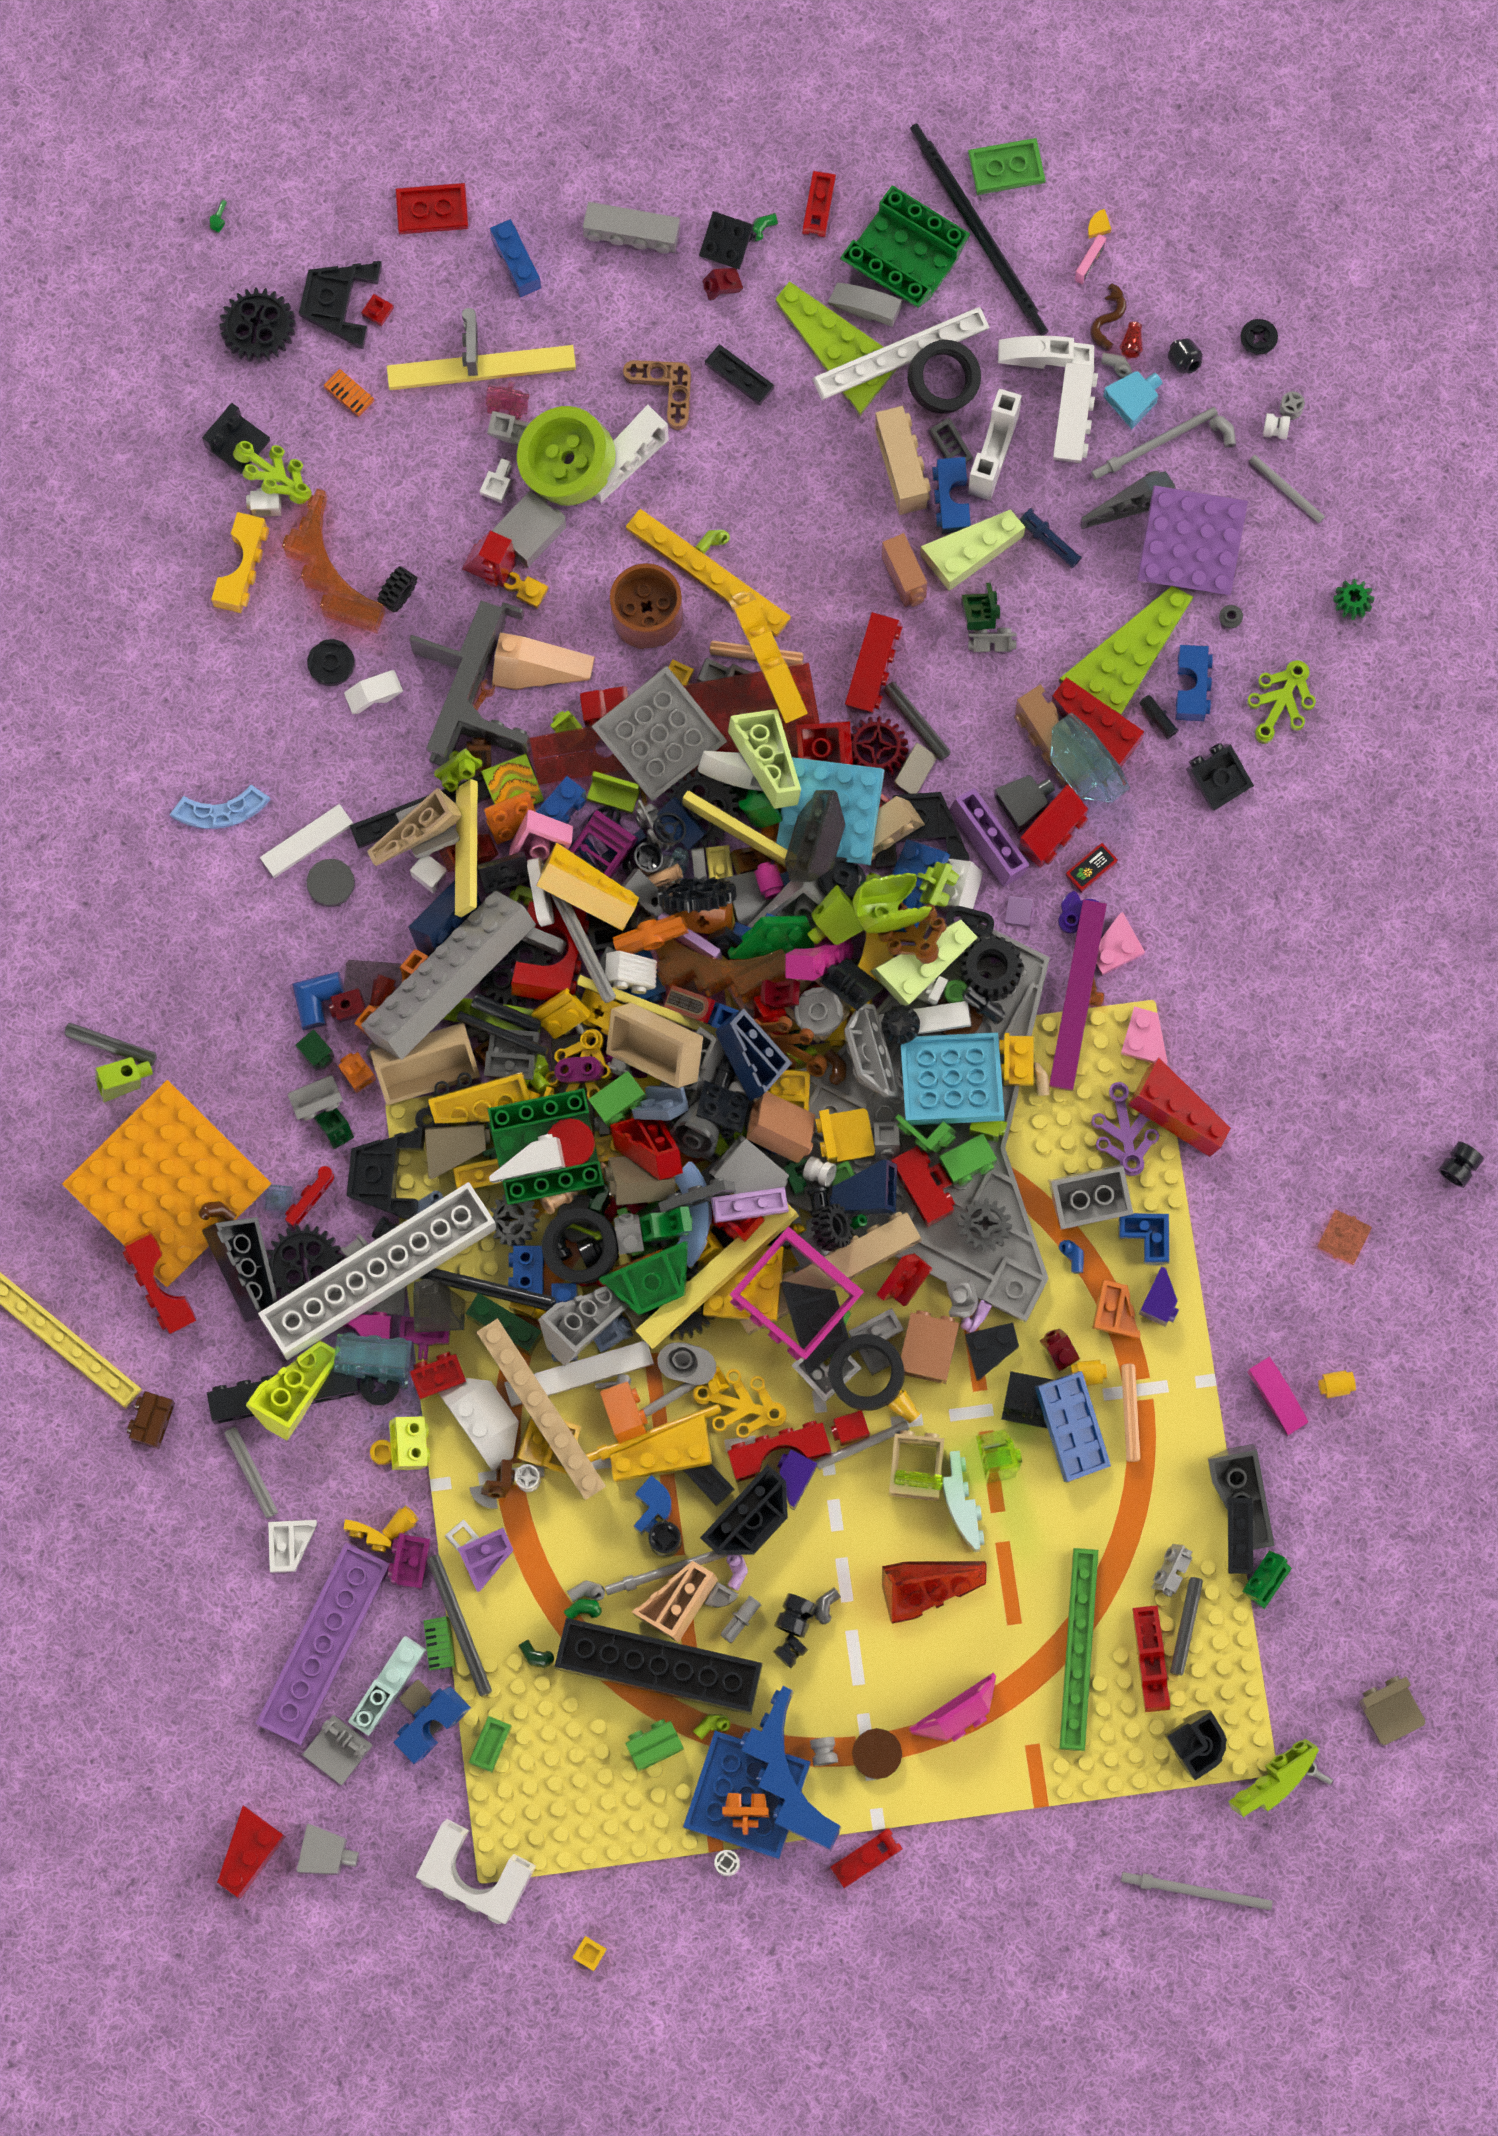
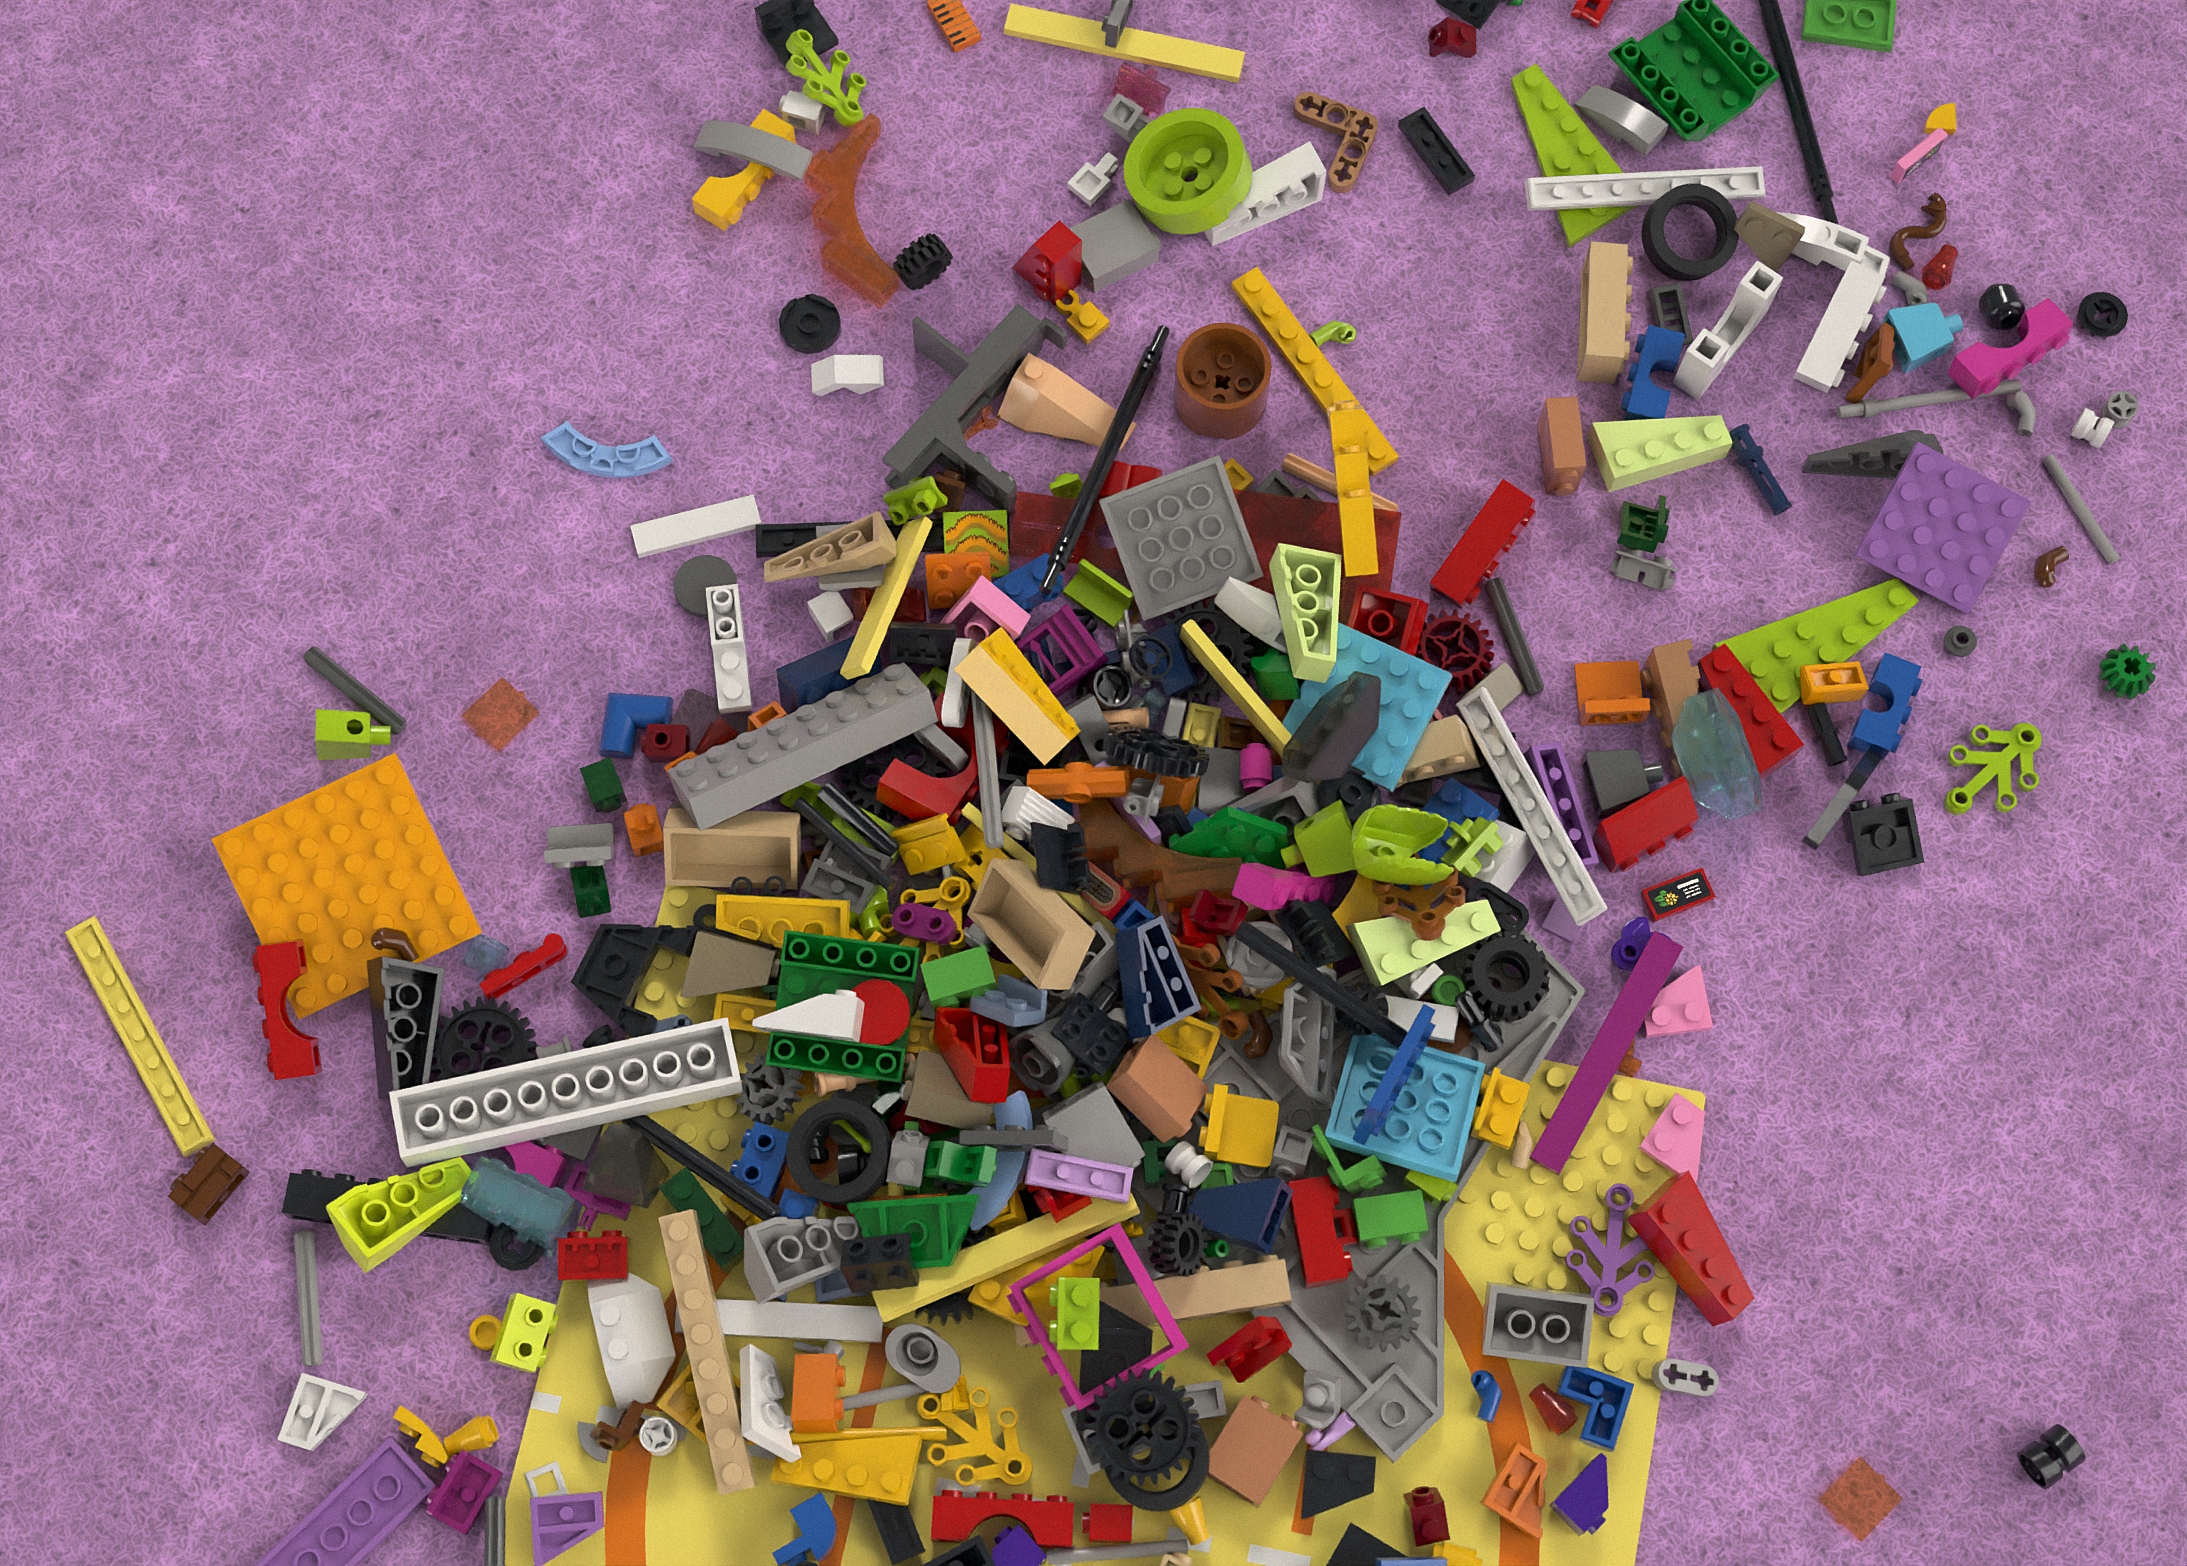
camera: 15 degrees right, 5 degrees down
none -> clear orange piece [462,677,540,751]
none -> light grey slope [694,120,814,181]
none -> white slope [706,584,752,714]
none -> white wing [740,1344,802,1463]
none -> black bracket [840,1233,920,1293]
none -> black hinge [1030,822,1092,895]
none -> black axle [1039,325,1170,595]
none -> lime bracket [1049,1277,1100,1350]
none -> black gear [1085,1368,1201,1486]
none -> light grey hinge [1124,774,1165,826]
none -> black axle [1234,921,1408,1047]
none -> blue plate [1352,1004,1436,1145]
none -> white tile [1456,687,1608,926]
none -> clear red cone [1528,1383,1579,1436]
none -> orange bracket [1574,661,1651,726]
none -> light grey beam [1652,1359,1719,1397]
none -> dark tan wing [1734,200,1806,273]
none -> light orange slope [1800,661,1869,705]
none -> beam [1802,748,1883,850]
none -> dark orange wing [1845,322,1895,404]
none -> dark pink arch [1948,298,2073,399]
none -> reddish brown arm [2034,545,2069,588]

